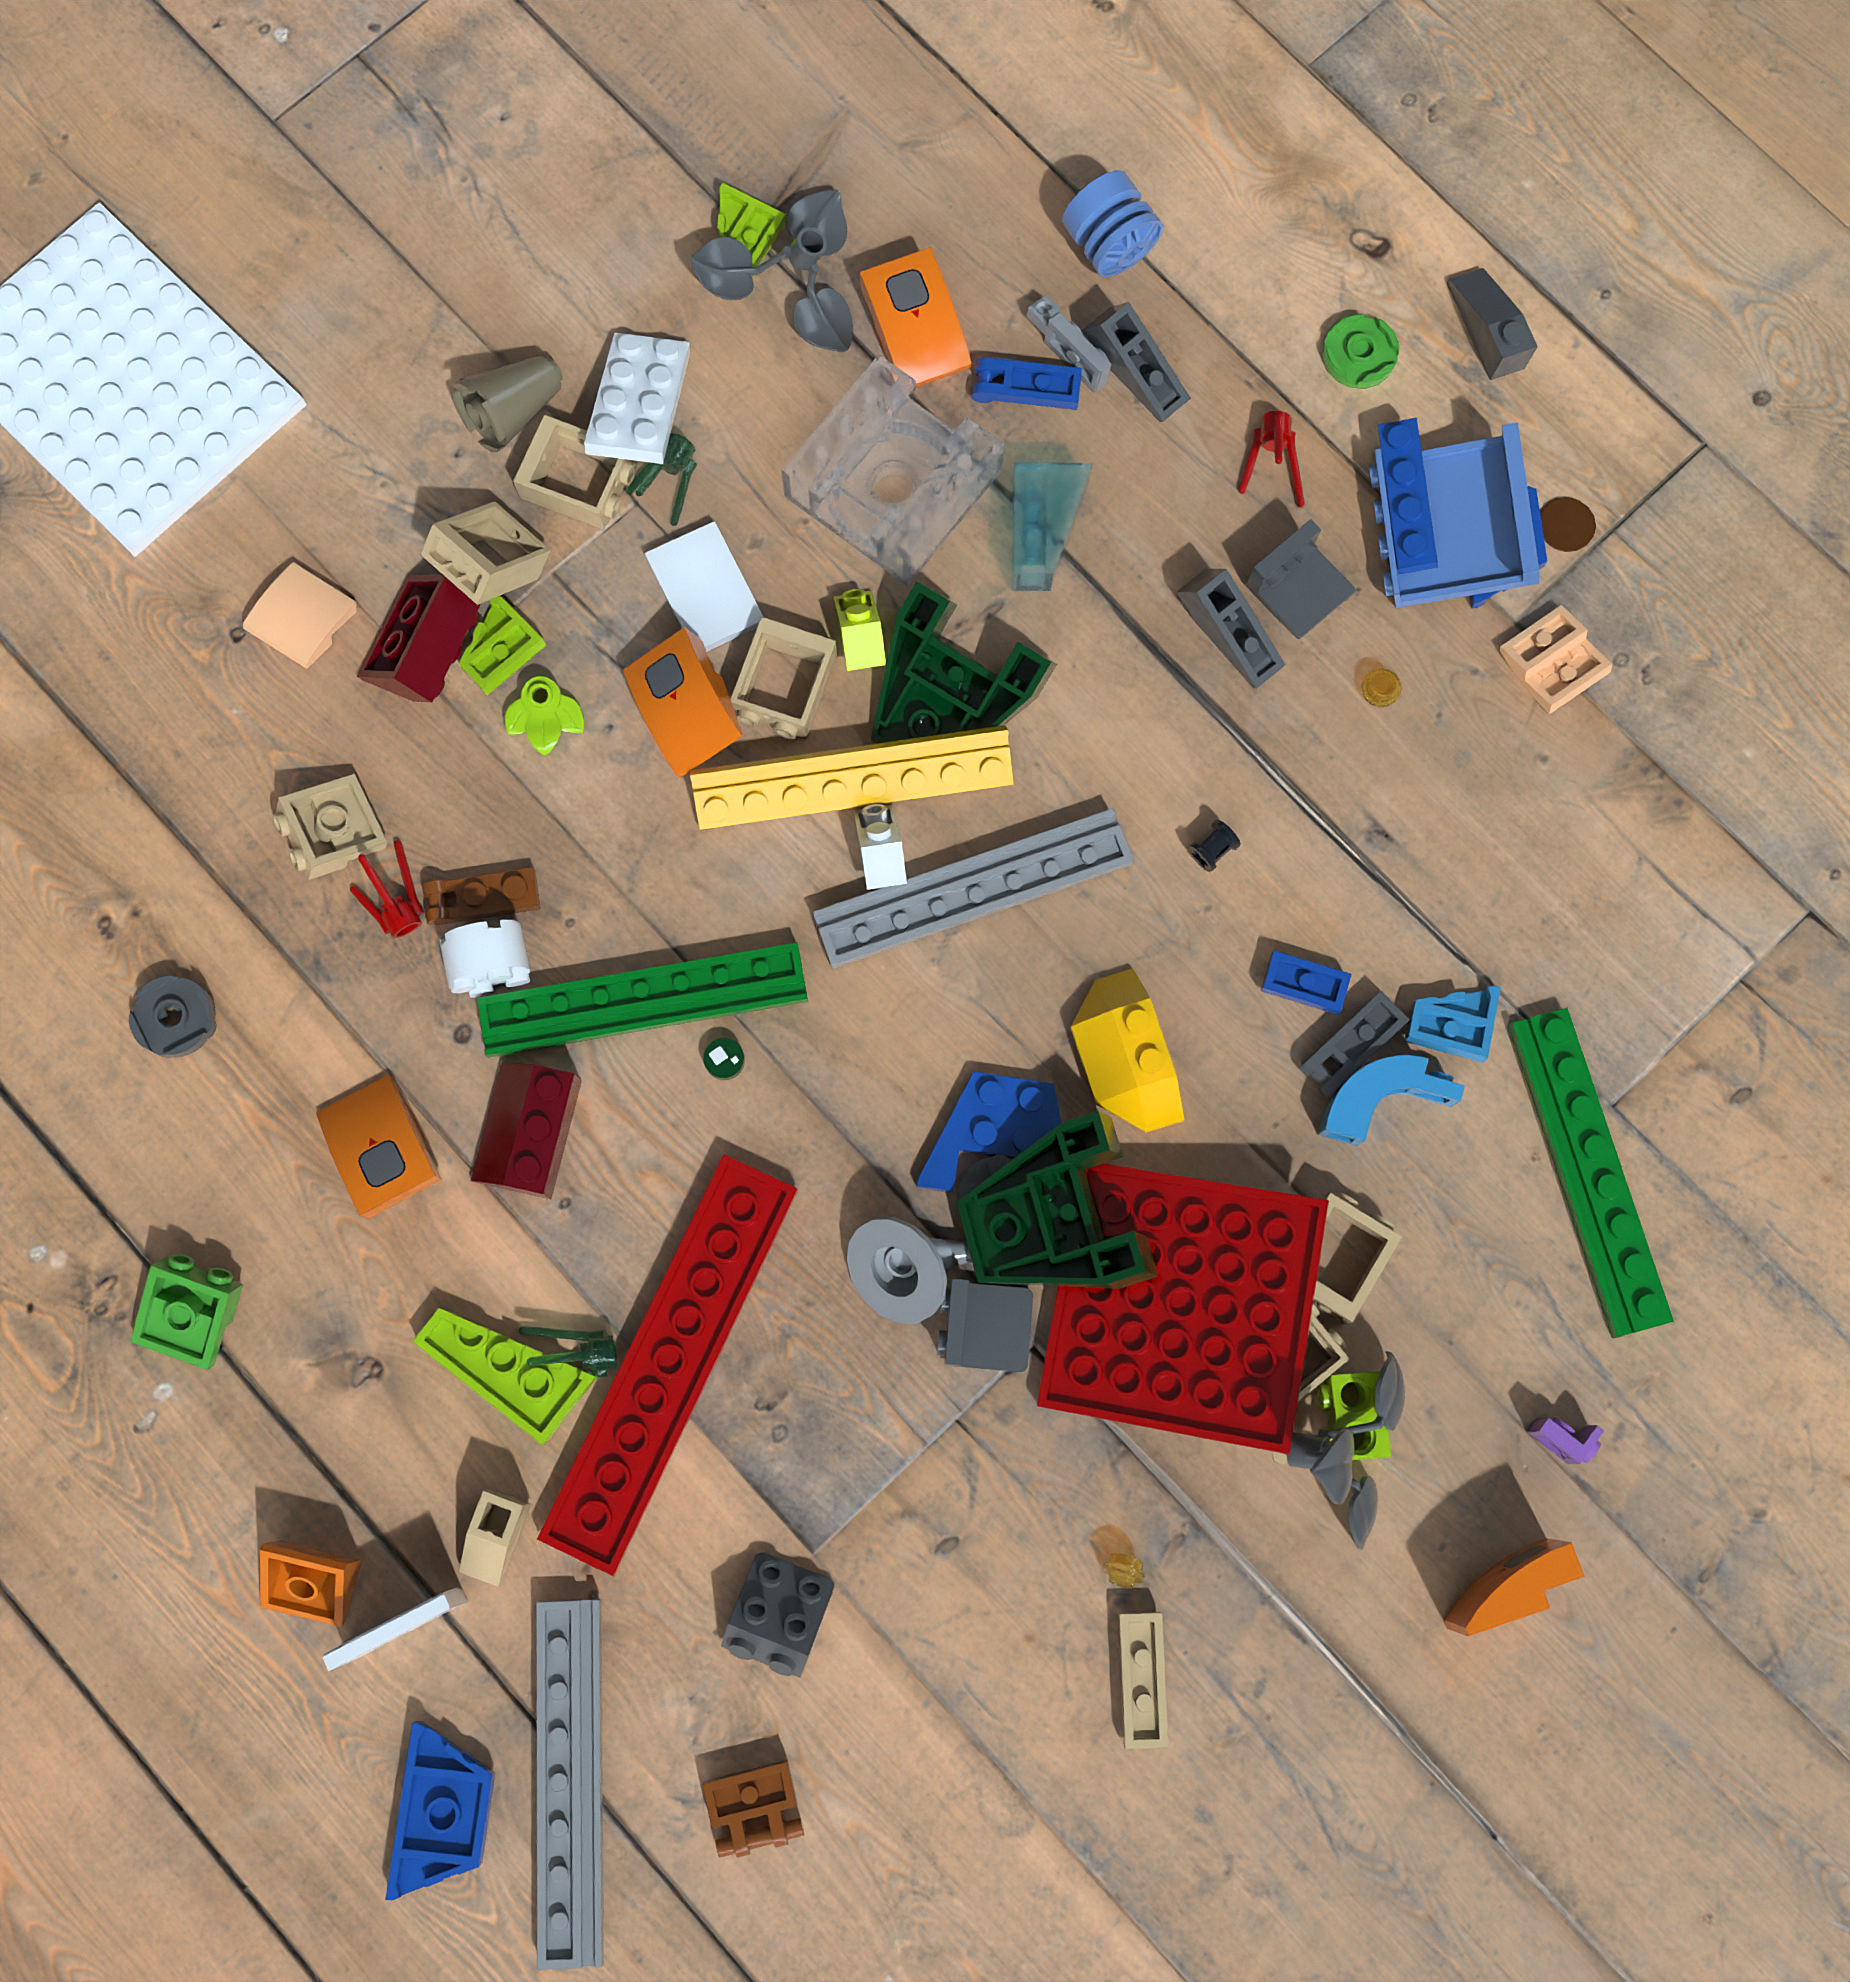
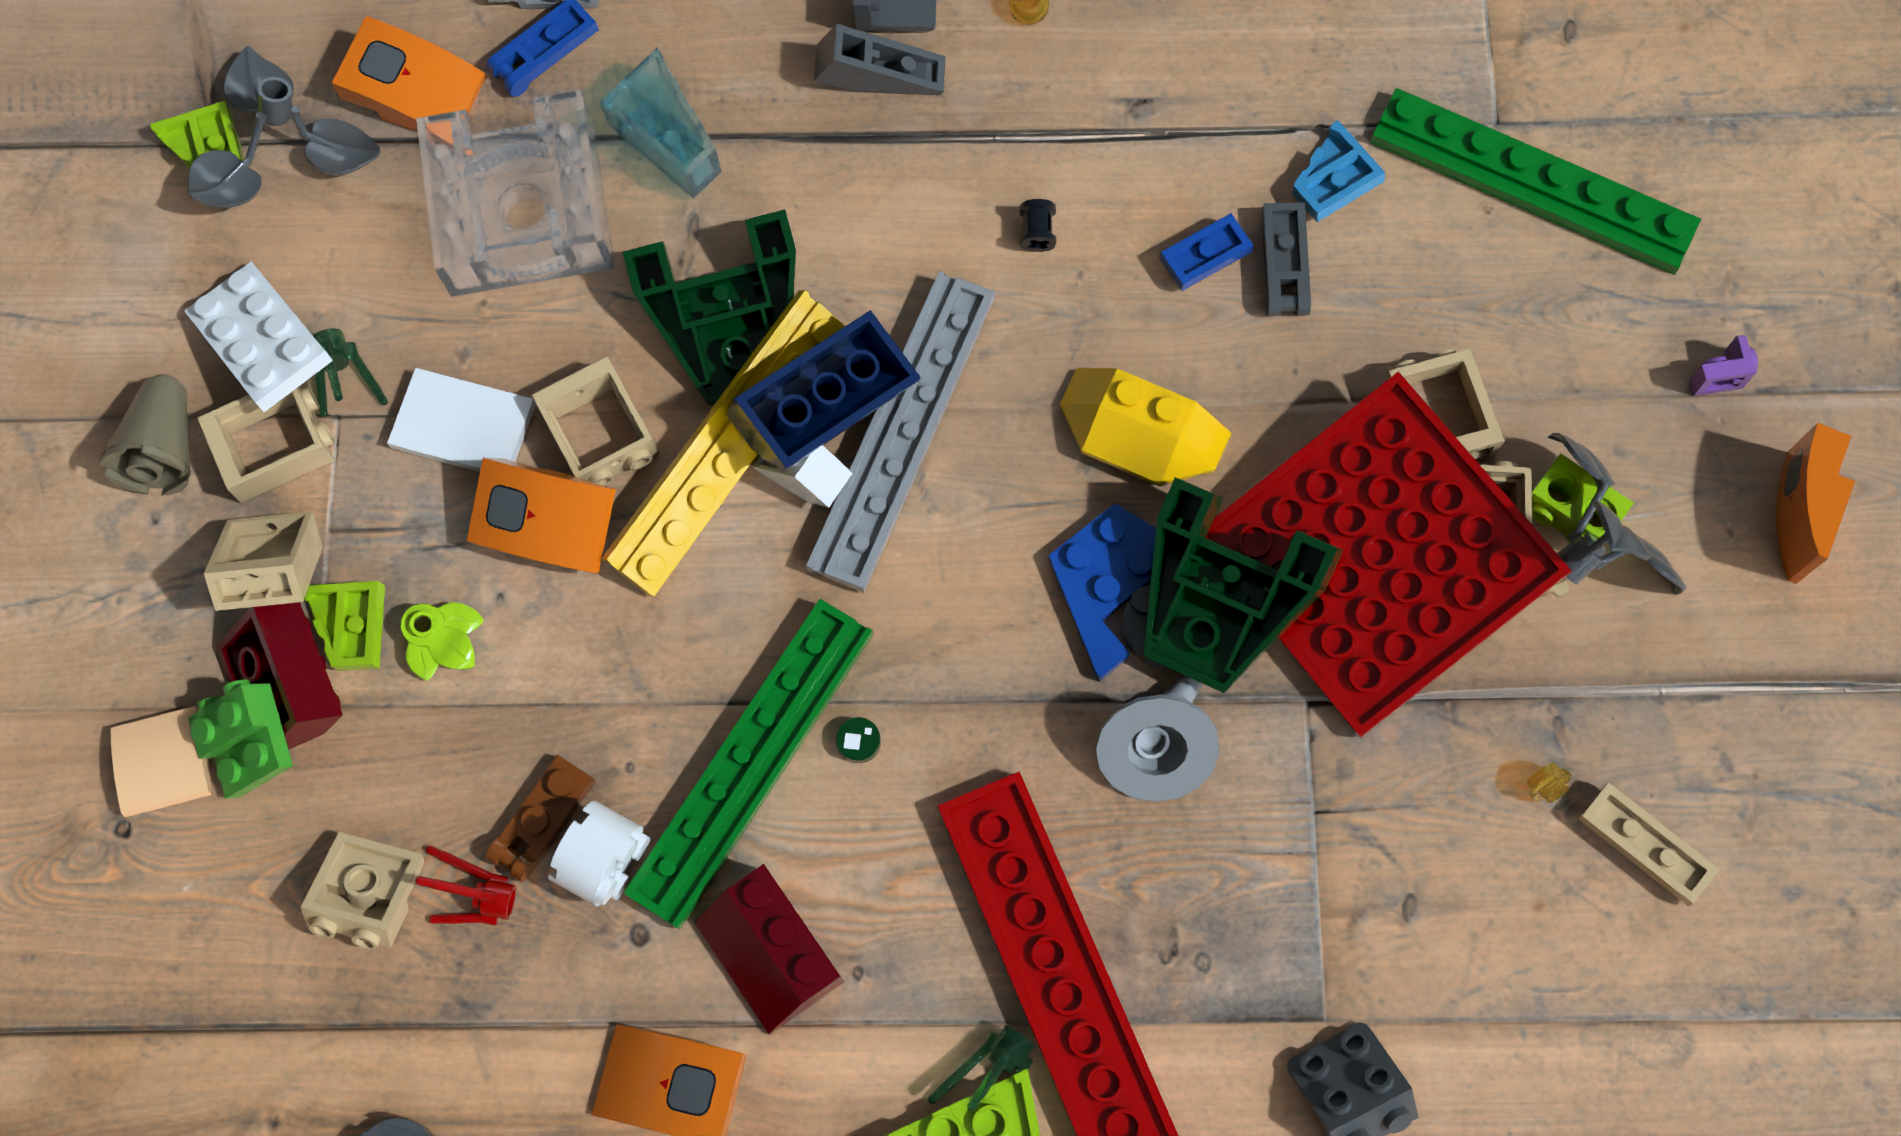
camera: 40 degrees left, 5 degrees down
neon yellow slope [834,589,886,671] -> none
dark grey bracket [937,1279,1033,1372] -> none
dark azure arch [1318,1055,1465,1146] -> none
none -> bright green plate [188,679,293,799]
none -> dark blue slope [726,310,921,471]

